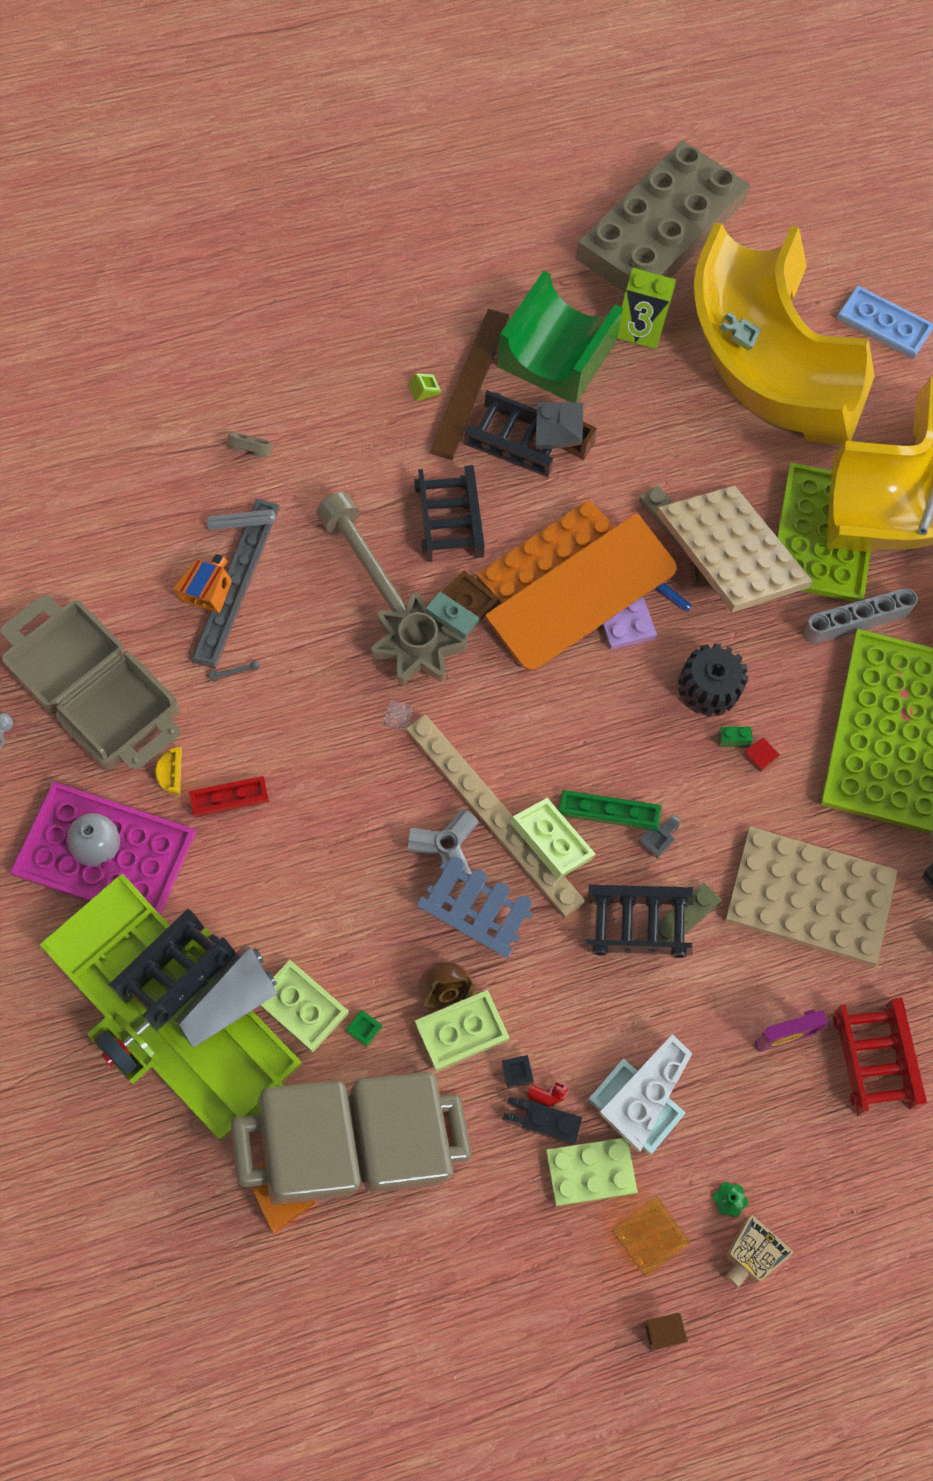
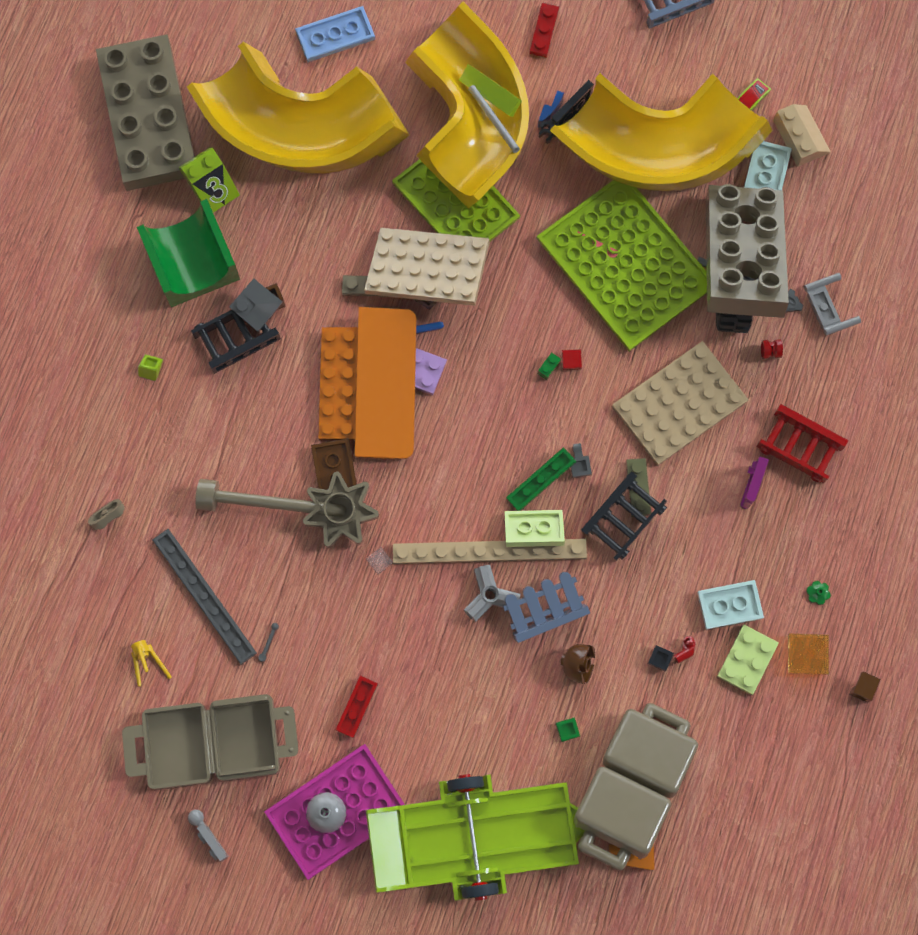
camera: 50 degrees left, 10 degrees up
black fence [109,909,236,1032] -> none
yellow plate [155,747,182,796] -> none
orange torso [173,554,231,613] -> none
slope [175,945,278,1047] -> none
light grey axle [207,510,275,530] -> none
yellowish green plate [260,960,349,1053] -> none
black fence [414,465,485,562] -> none
yellowish green plate [415,990,510,1072] -> none
sand green plate [425,592,480,639] -> none
reddish brown tile [431,309,509,460] -> none
black hinge [502,1097,582,1145] -> none
white wing [599,1034,692,1152] -> none
black wheel [678,643,748,716] -> none
sand green plate [719,312,761,351] -> none
tan torso [725,1215,794,1288] -> none
light grey beam [803,588,918,643] -> none
none -> yellow plant [131,640,172,687]

